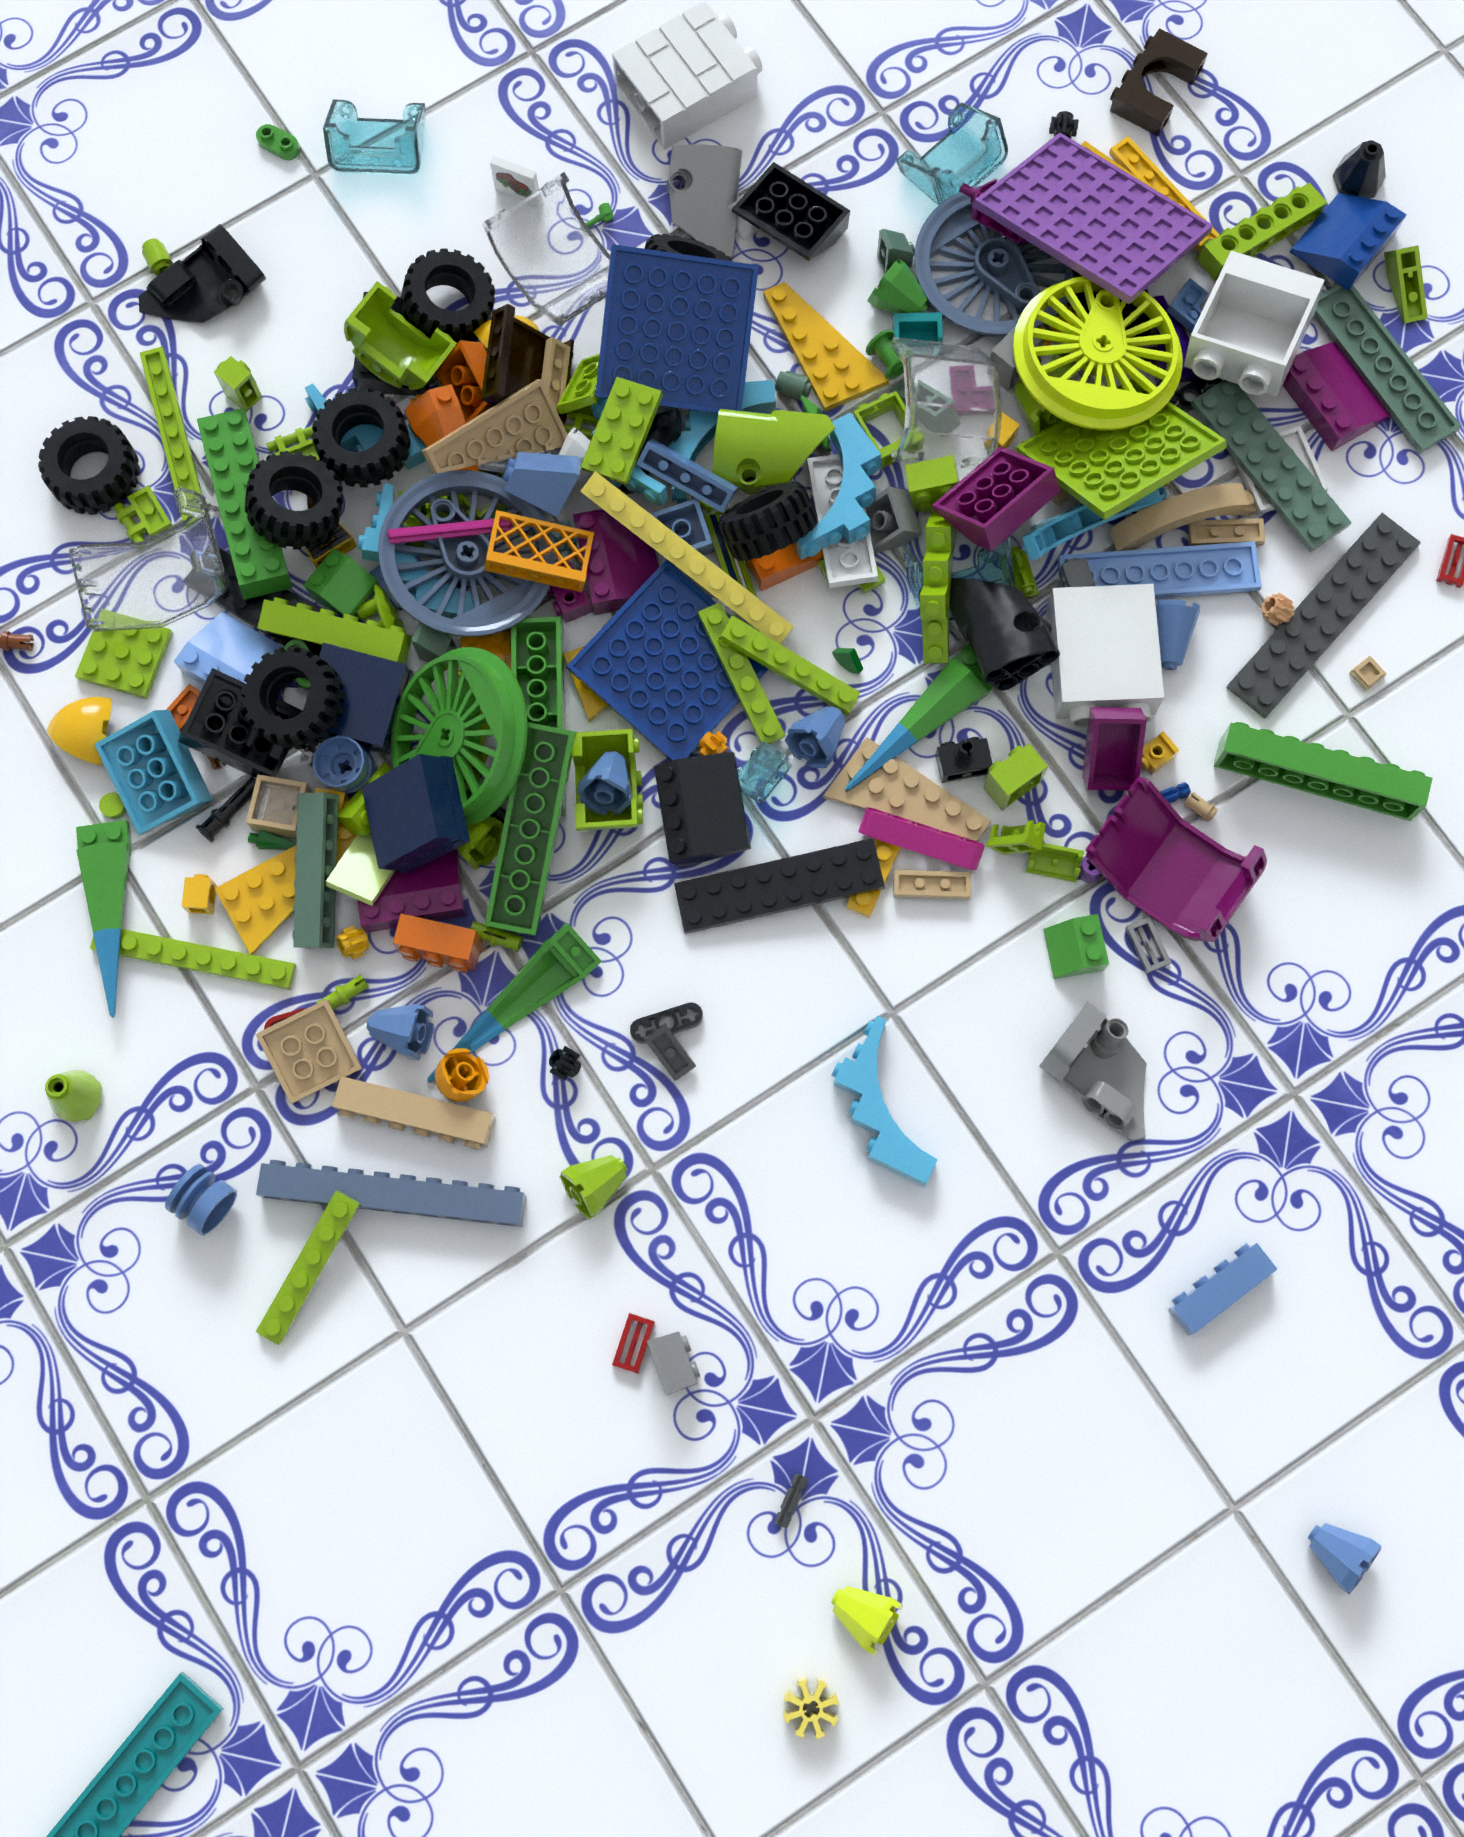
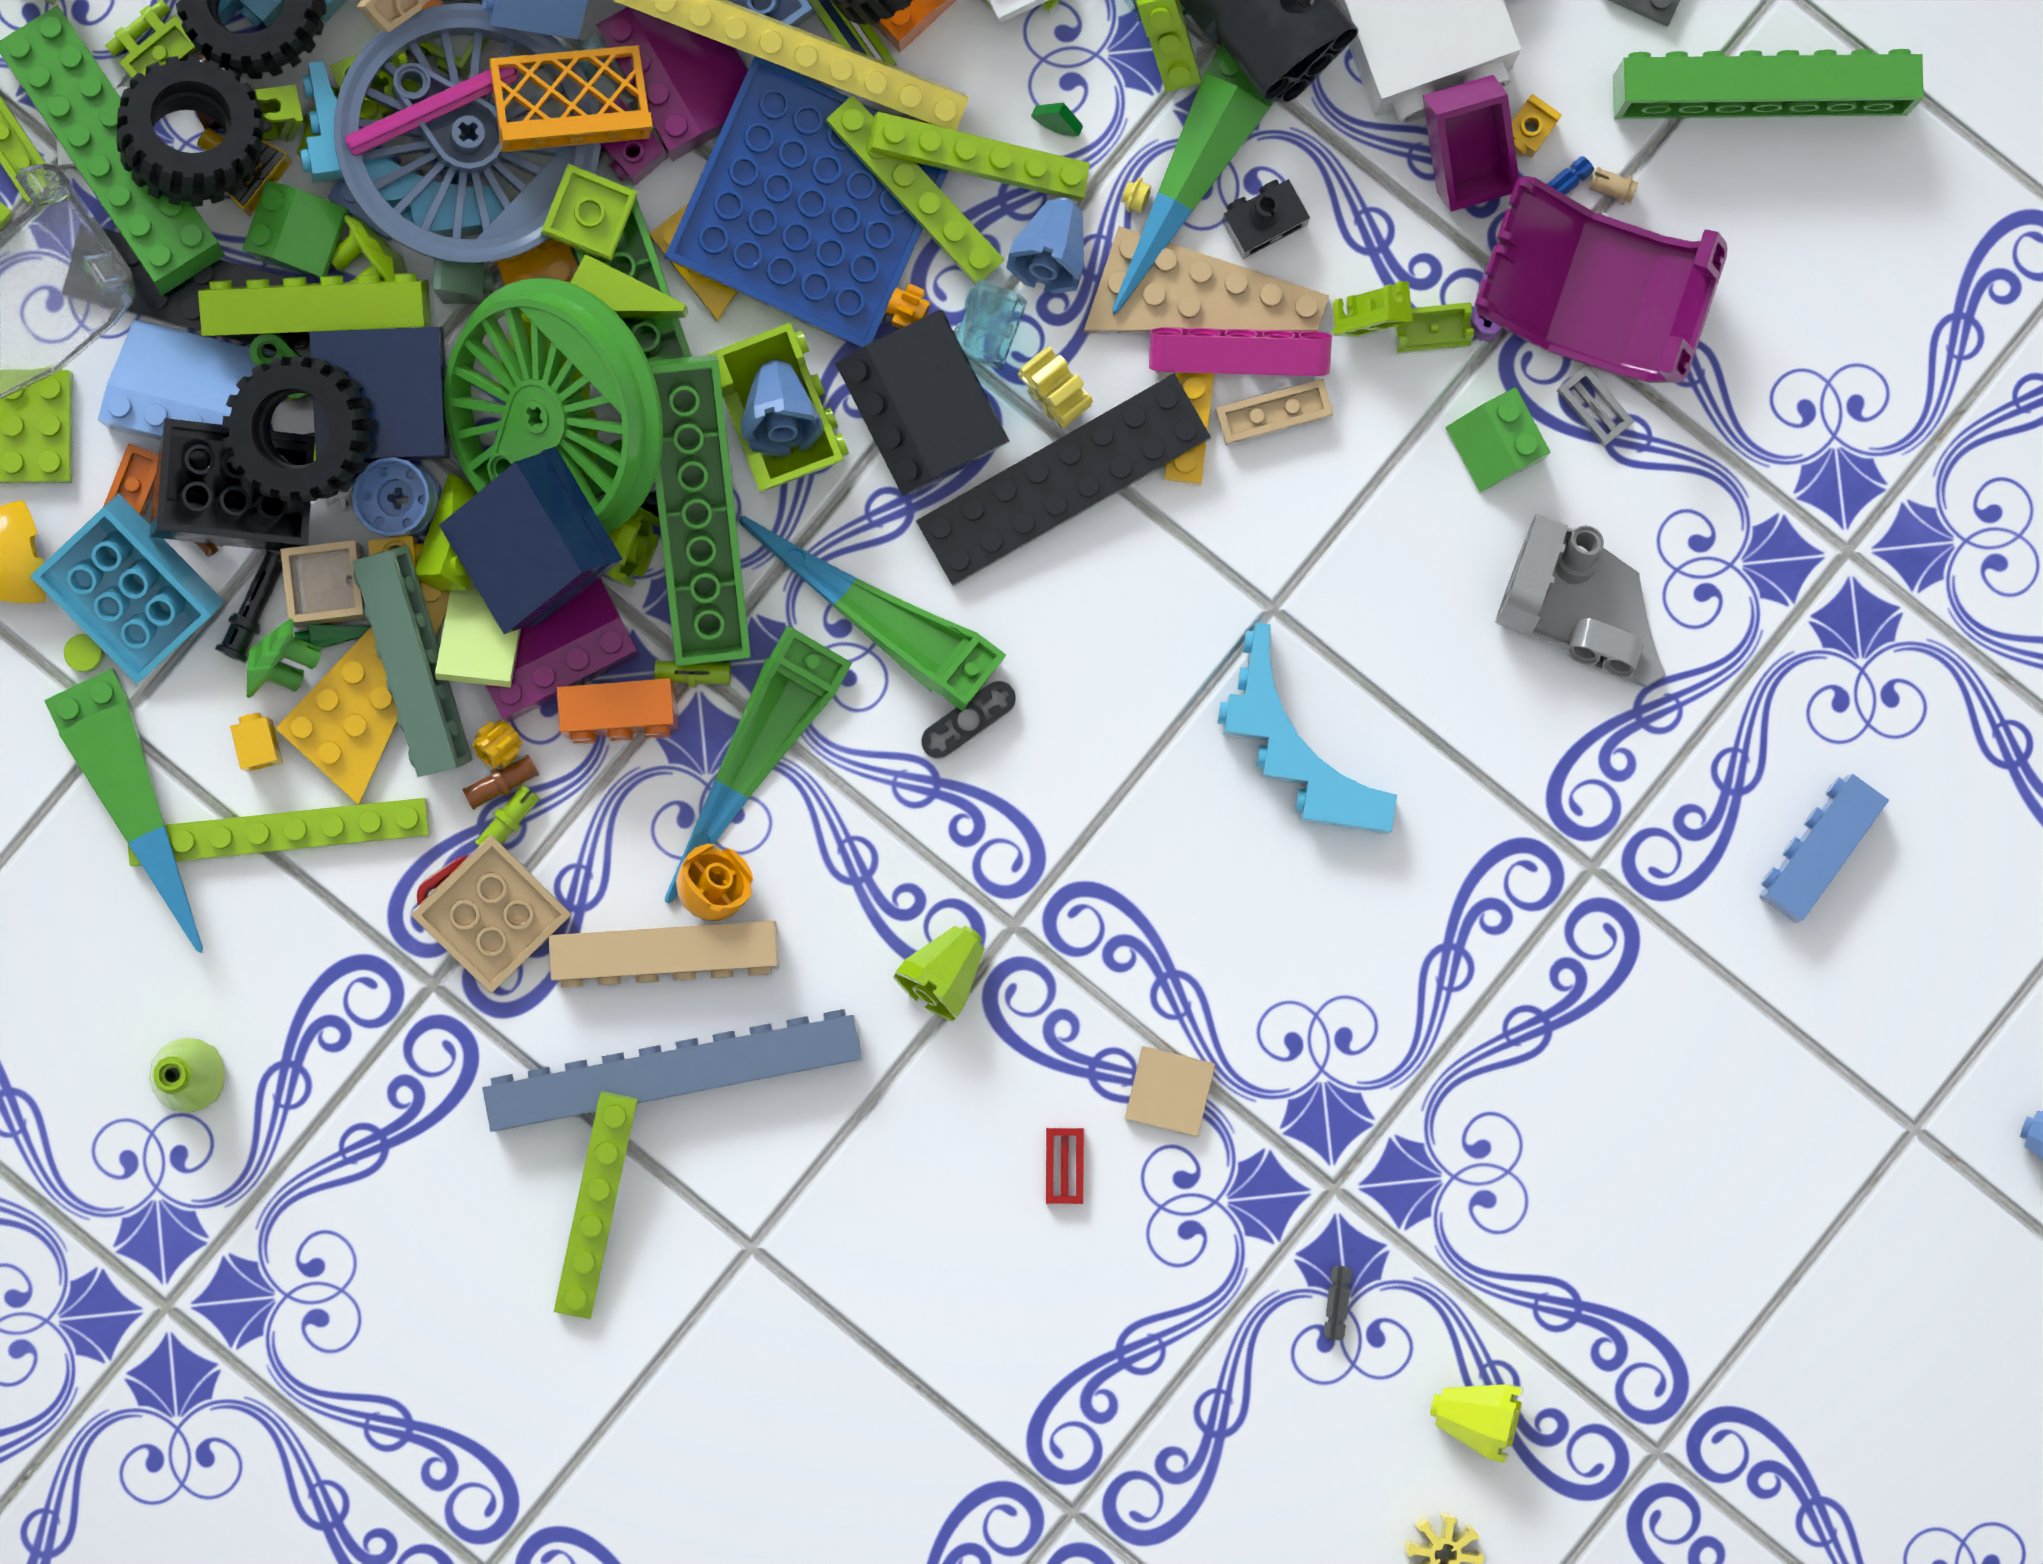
camera: 25 degrees left, 10 degrees up
medium blue wheel [165,1164,237,1236] -> none
medium blue cone [367,1004,434,1061] -> none
black gear [549,1046,581,1081] -> none
dark grey plate [644,1023,696,1081] -> none
light grey slope [647,1331,701,1395] -> none
lime brick [984,743,1048,811] -> none
none -> bright green connector [246,619,322,698]
none -> lime hinge [254,84,303,142]
none -> dark orange pin [462,754,539,810]
none -> lime plate [540,163,638,263]
none -> lime slope [570,254,689,318]
none -> bright green plate [739,516,1006,712]
none -> light yellow gear [1017,346,1093,428]
none -> light yellow plate [1121,177,1152,213]
none -> tan tile [1124,1046,1215,1137]

